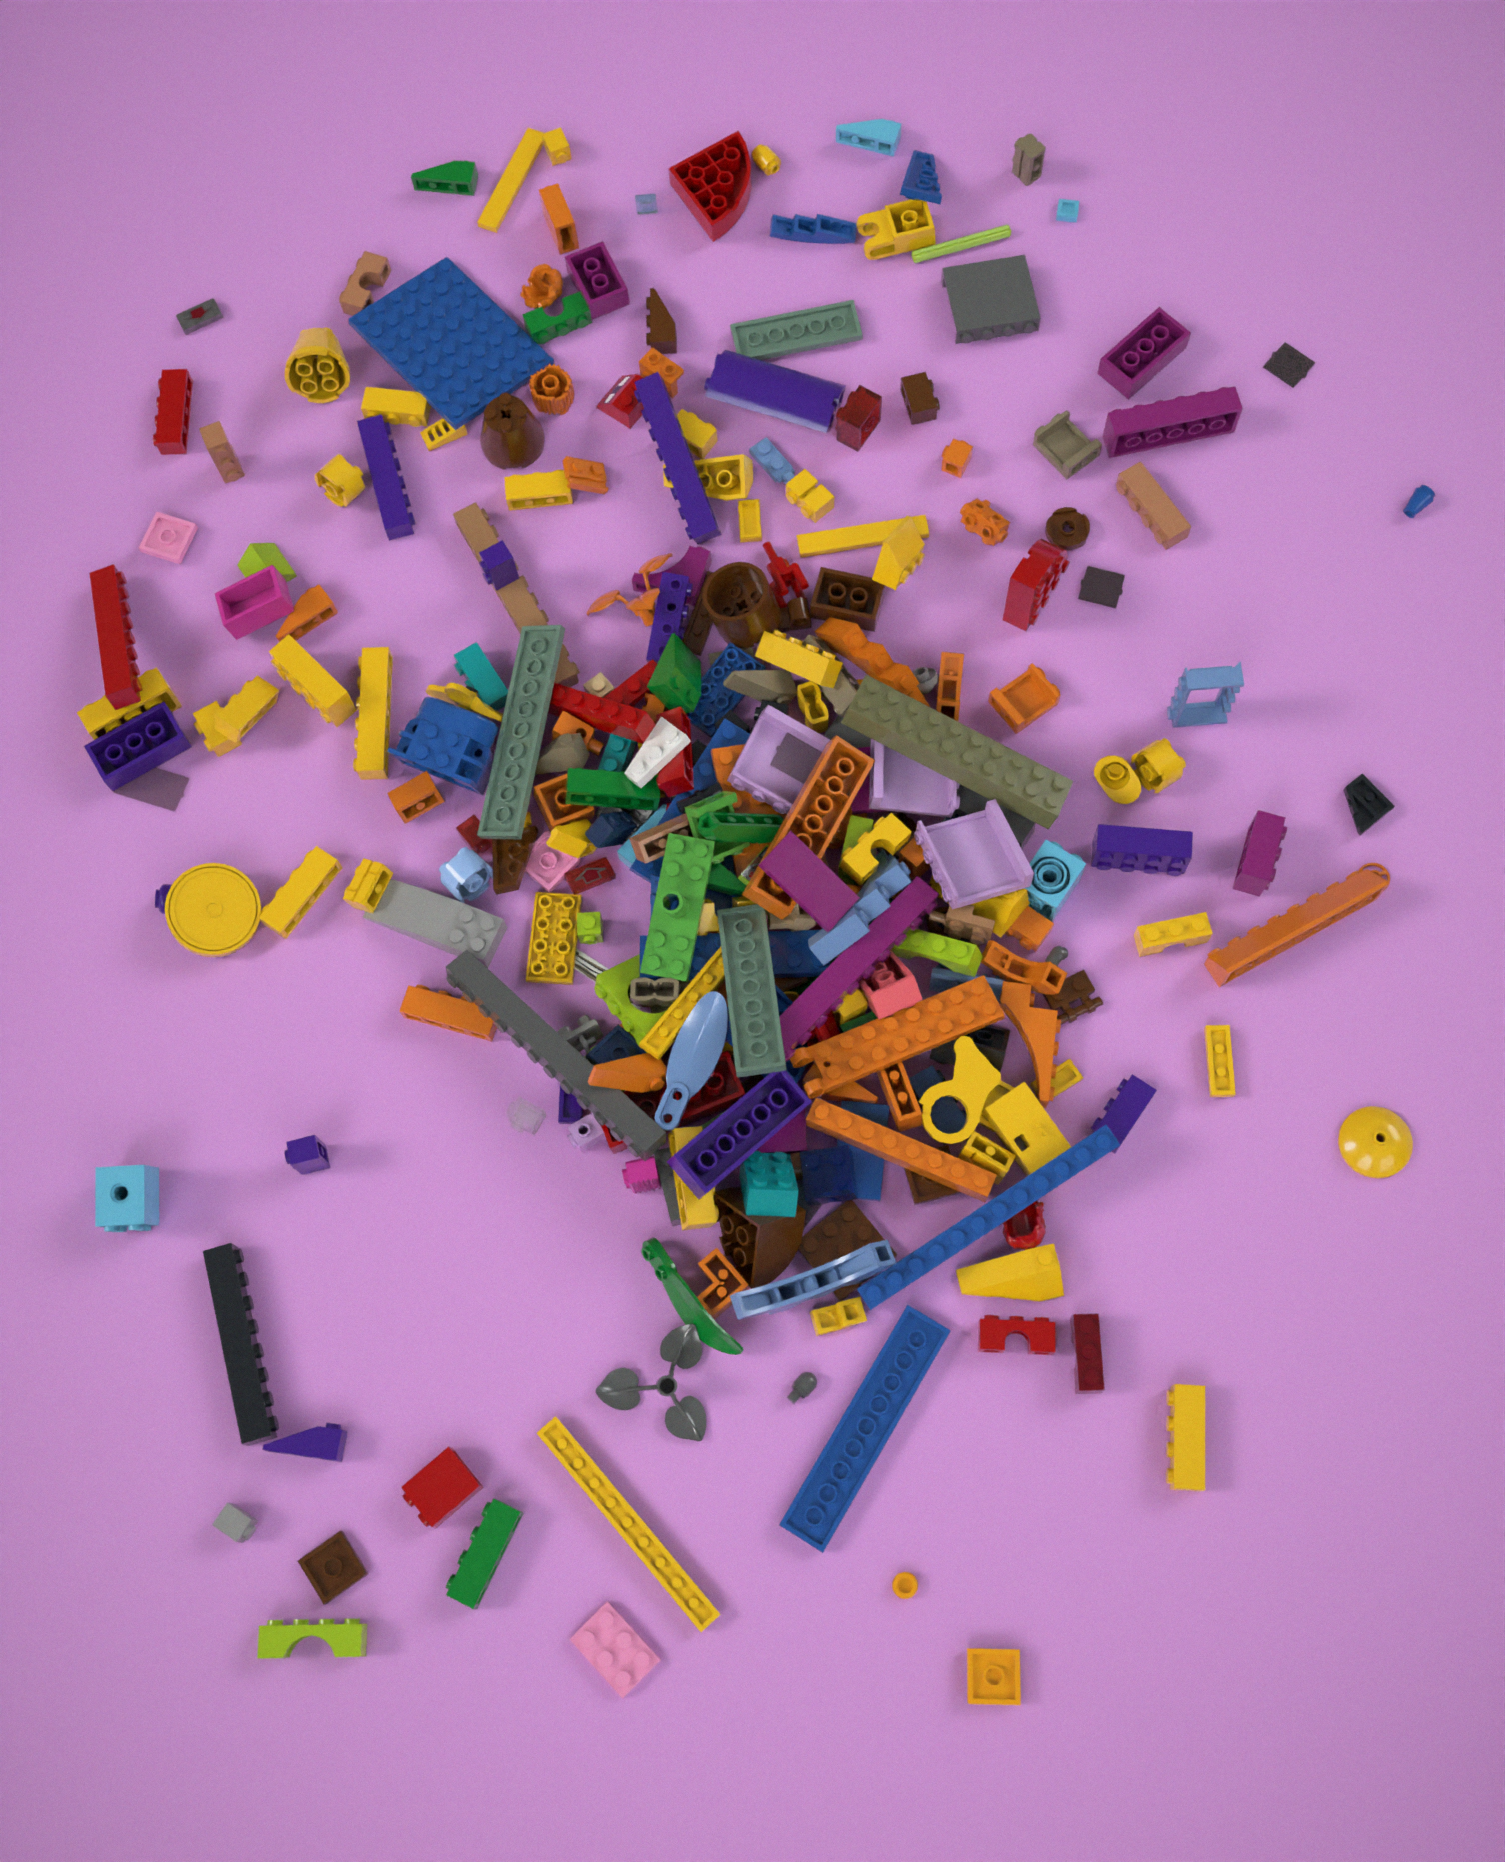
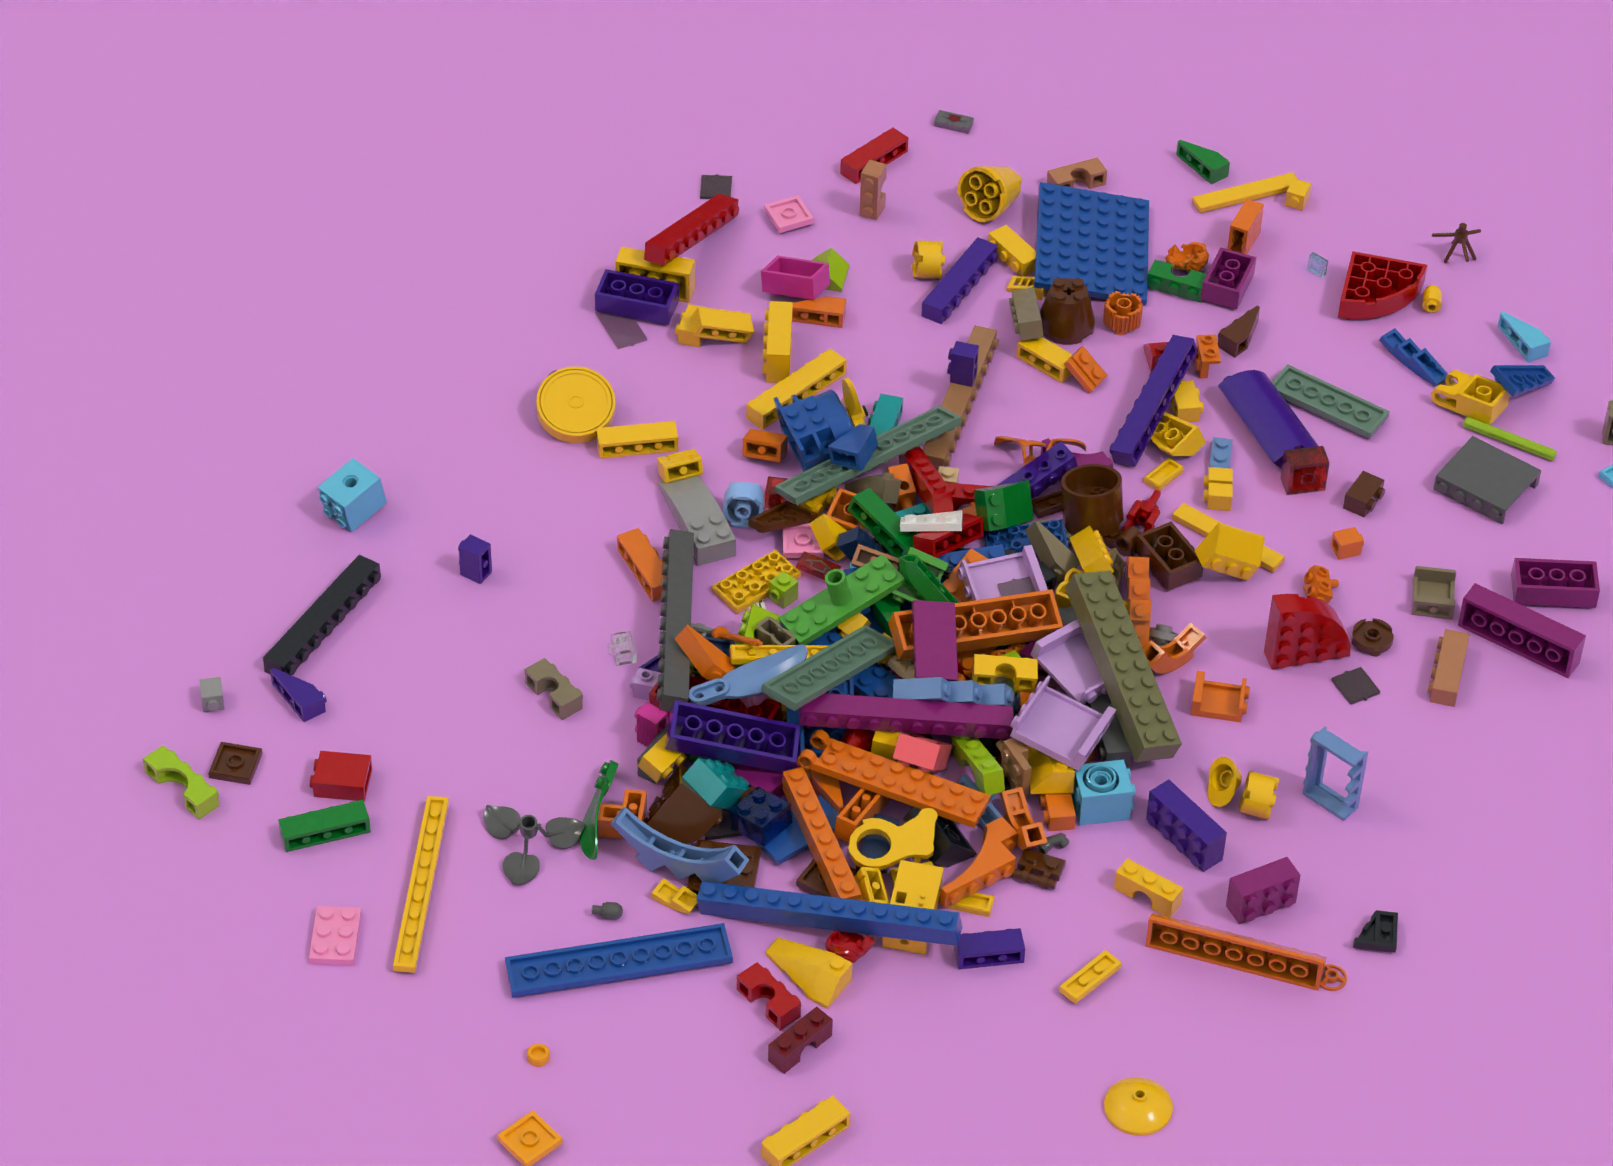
camera: 40 degrees right, 25 degrees down
none -> dark tan arch [524,658,583,720]
none -> clear smoke piece [700,174,732,199]
none -> orange piece [711,626,763,647]
none -> blue slope [828,424,878,471]
none -> dark tan brick [1009,287,1044,341]
none -> reddish brown plant [1432,223,1481,263]

